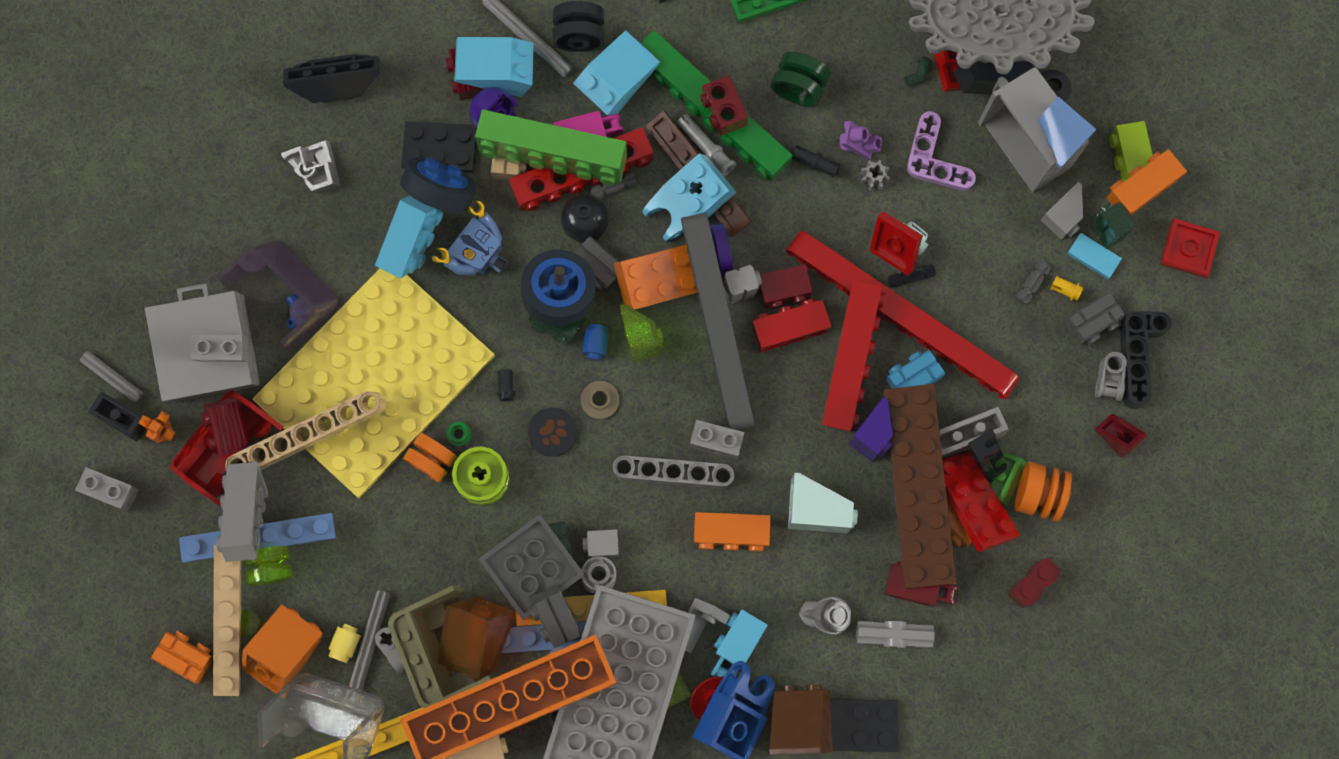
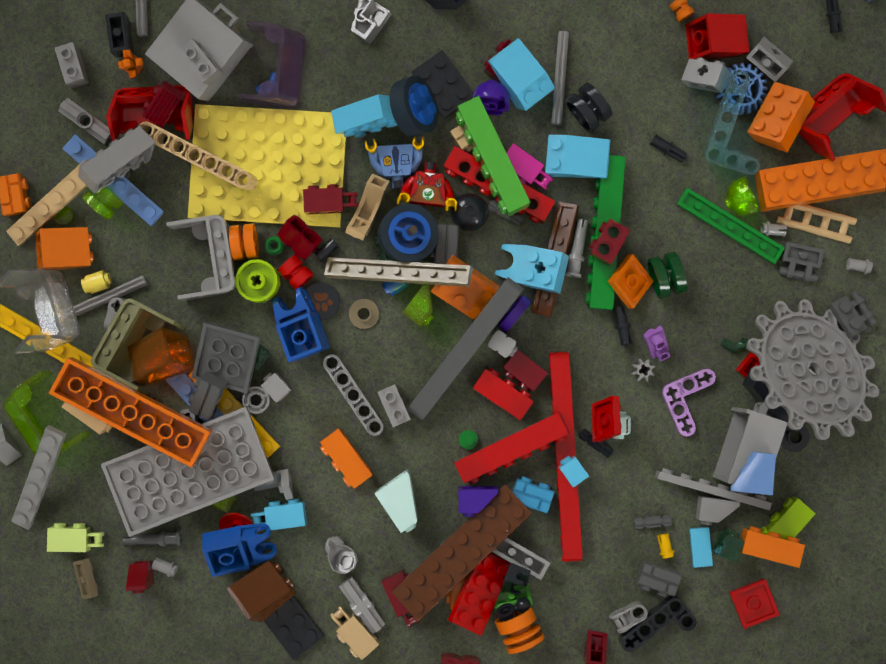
camera: 55 degrees right, 10 degrees up
none -> light grey piece [58,98,112,145]
none -> light grey windscreen [166,215,236,301]
none -> blue brick [272,287,330,362]
none -> dark red brick [277,215,322,260]
none -> red wheel [278,254,314,290]
none -> dark red brick [303,185,359,215]
none -> plate [324,257,473,287]
none -> tan brick [330,605,380,660]
none -> tan arch [345,173,390,240]
none -> torso [397,162,457,211]
none -> green plate [459,430,478,449]
none -> black plate [496,597,531,622]
none -> medium azure brick [558,456,589,488]
none -> orange plate [608,254,653,309]
none -> light grey plate [655,468,772,510]

